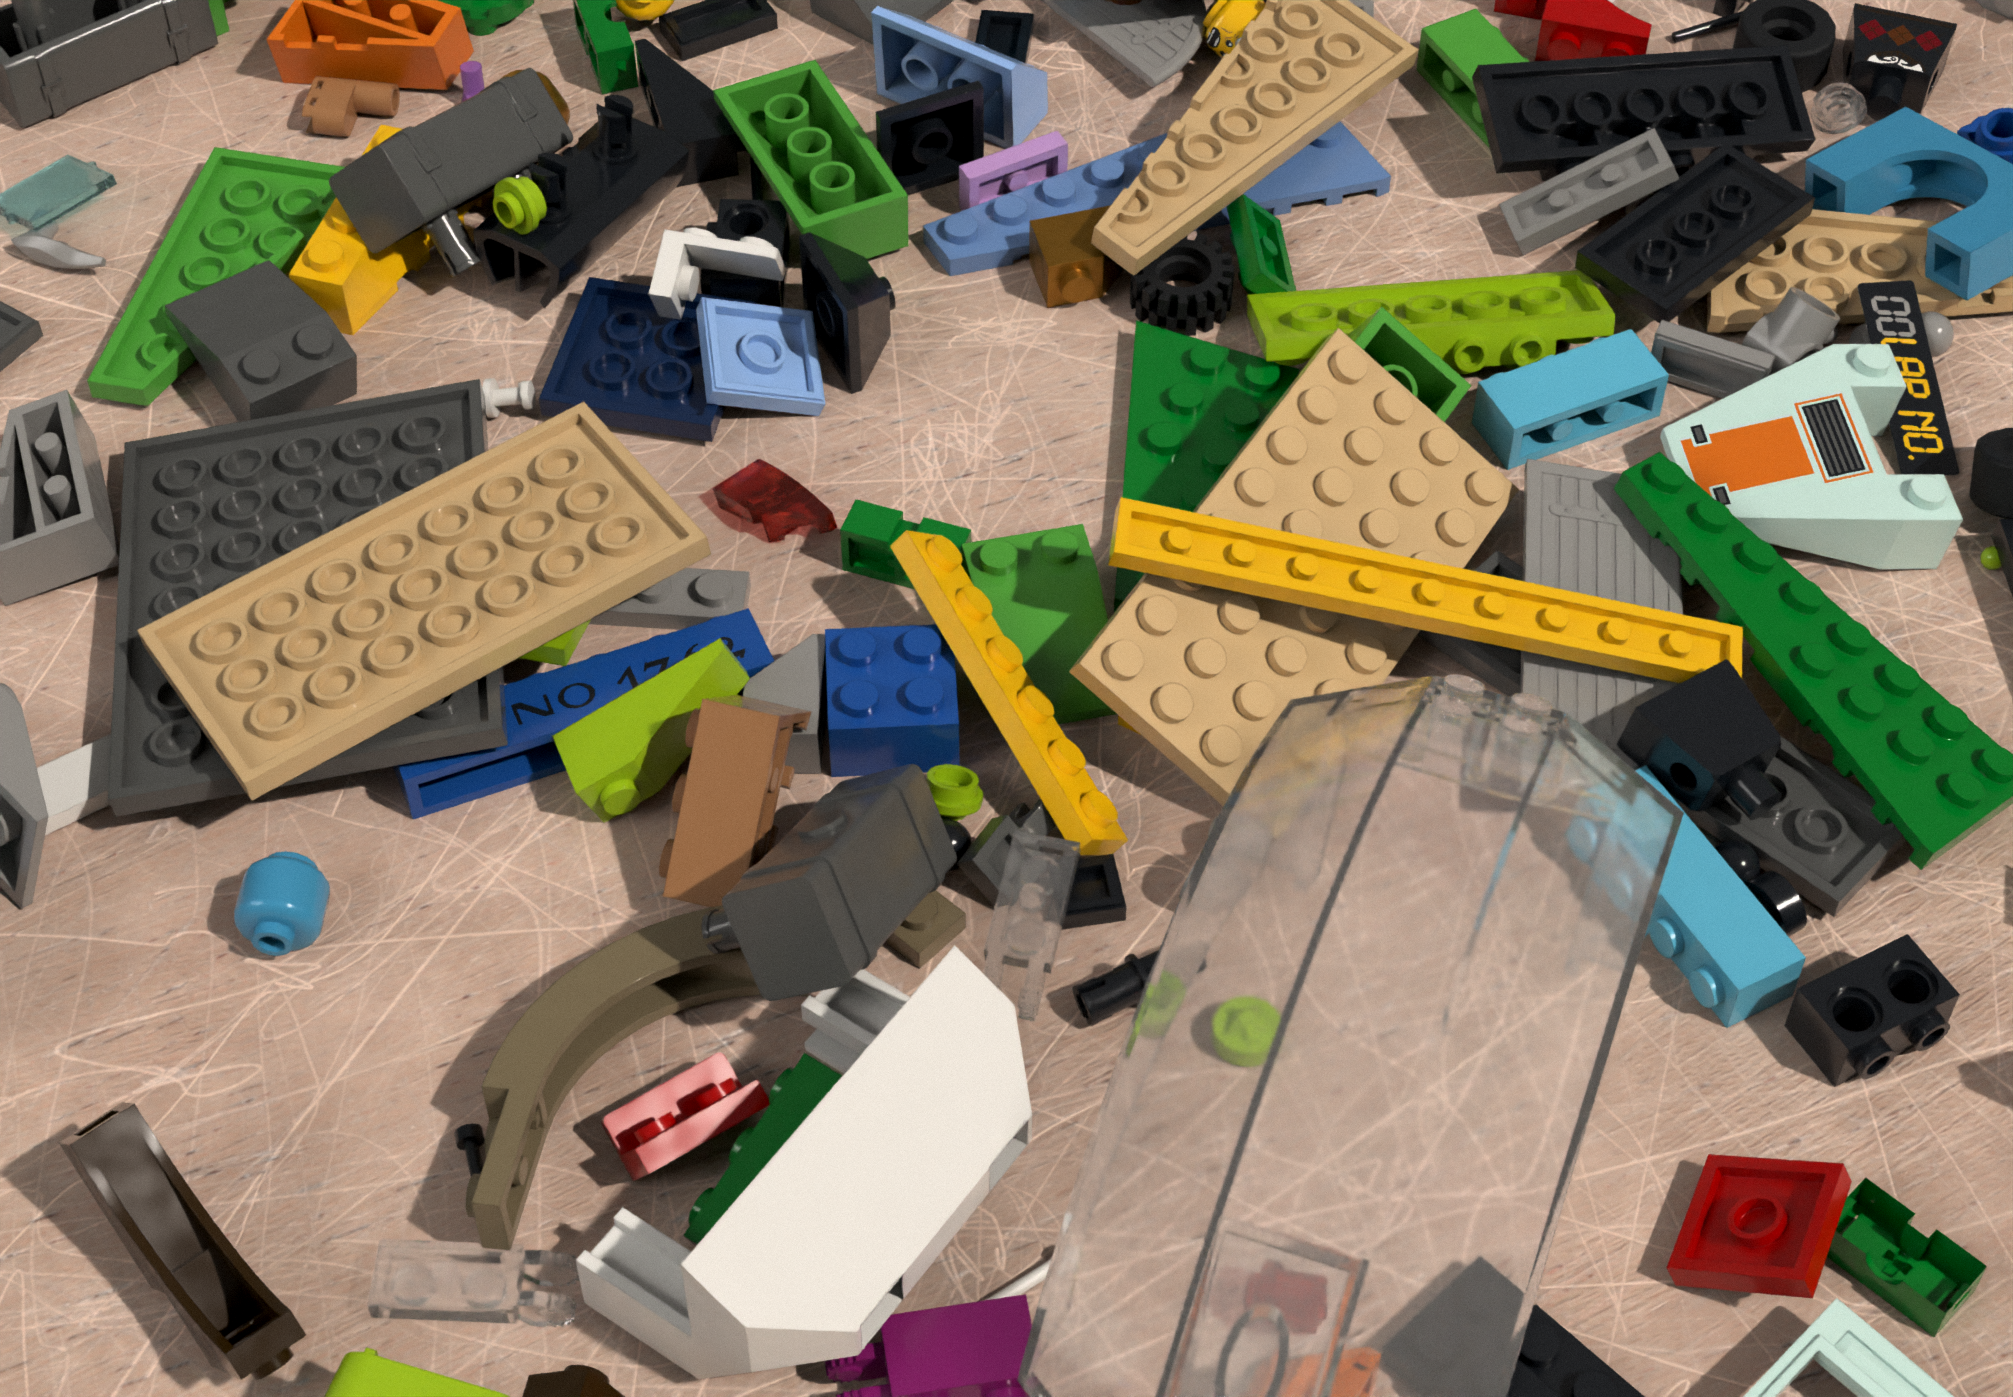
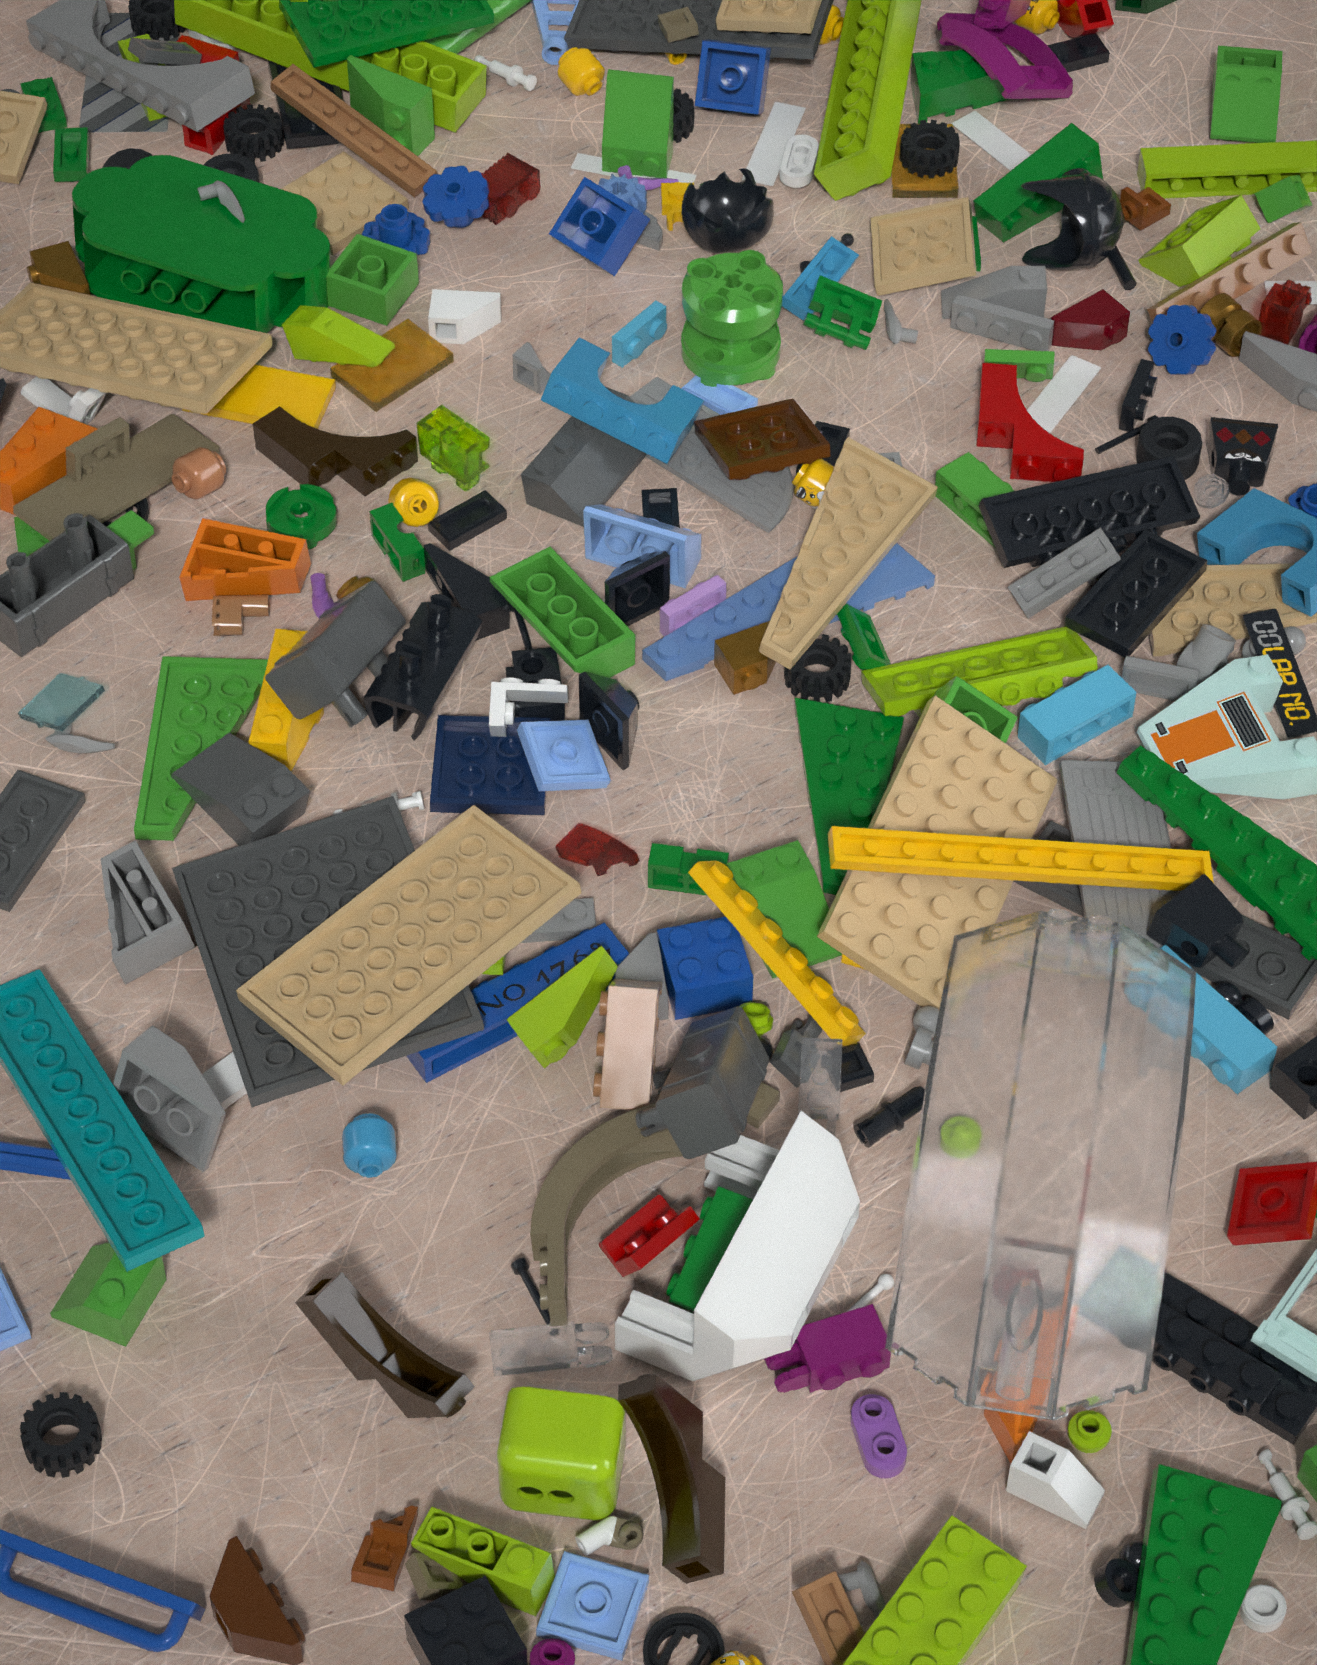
camera: 10 degrees left, 0 degrees up
lime plate [493,176,547,234] -> none

